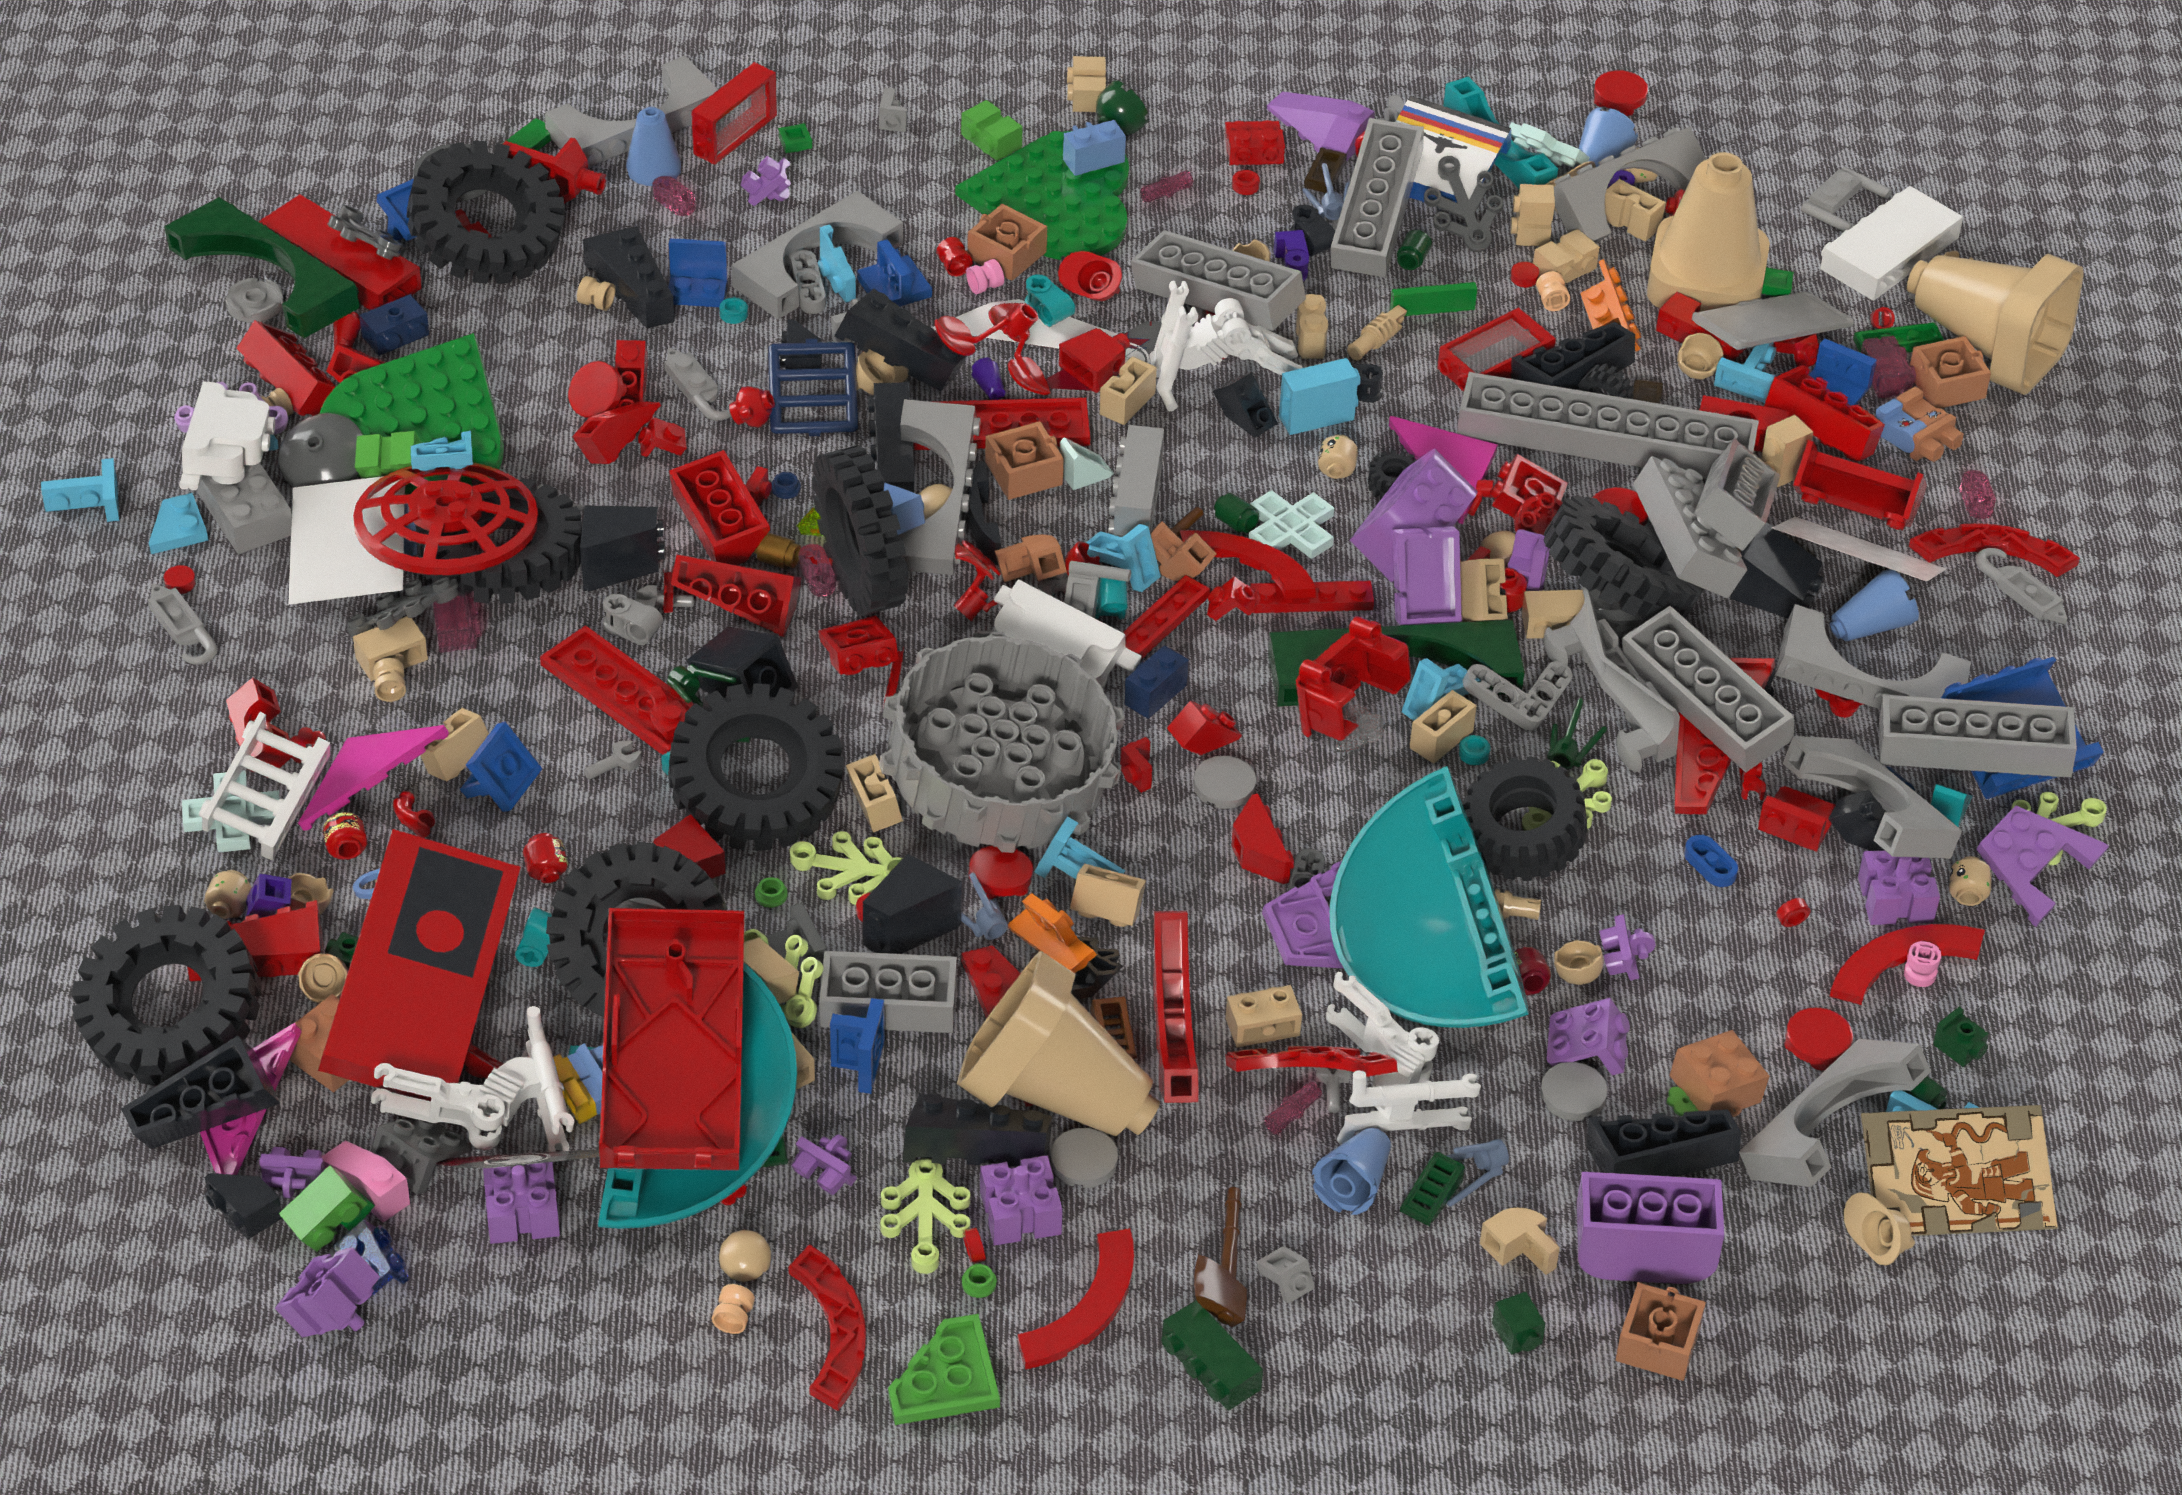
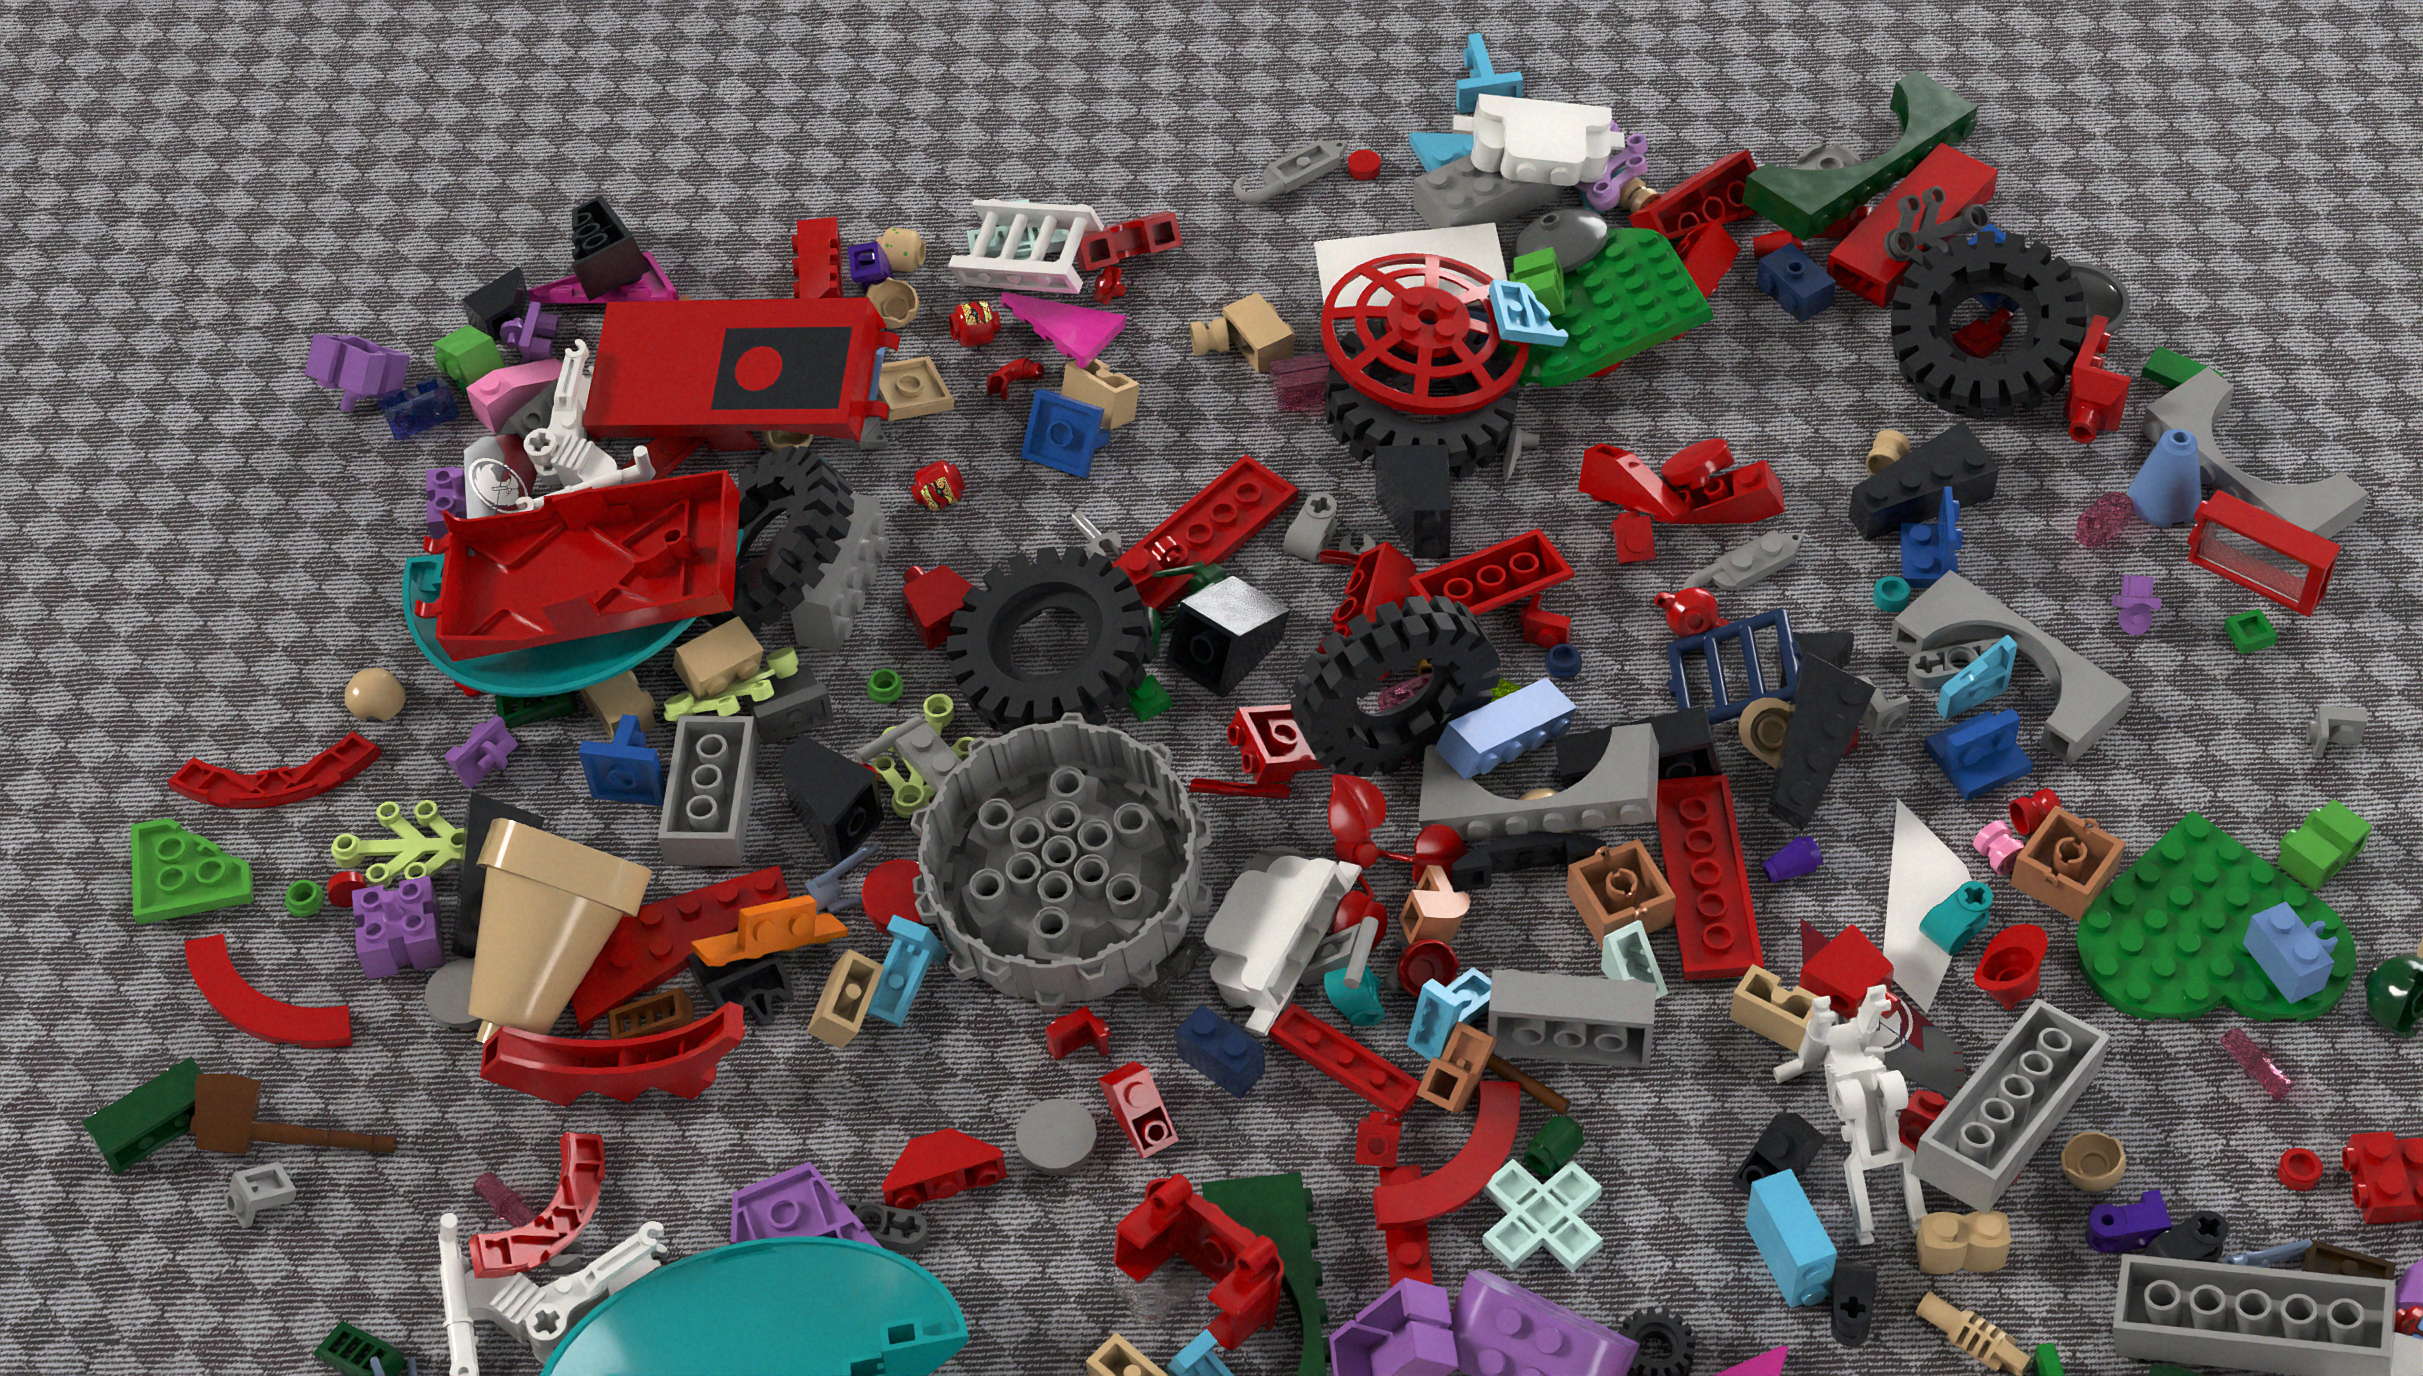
camera: 95 degrees right, 5 degrees up
black tyre [72,905,262,1085] -> none
dark grey plant [347,577,459,640] -> none
light nougat wheel [712,1284,755,1334] -> none
red plant [934,303,1051,395] -> none
tan brick [1225,985,1302,1048] -> none
medium blue cone [1312,1128,1391,1215] -> none
tan head [1318,435,1358,479] -> none
none -> light grey plate [854,715,963,820]

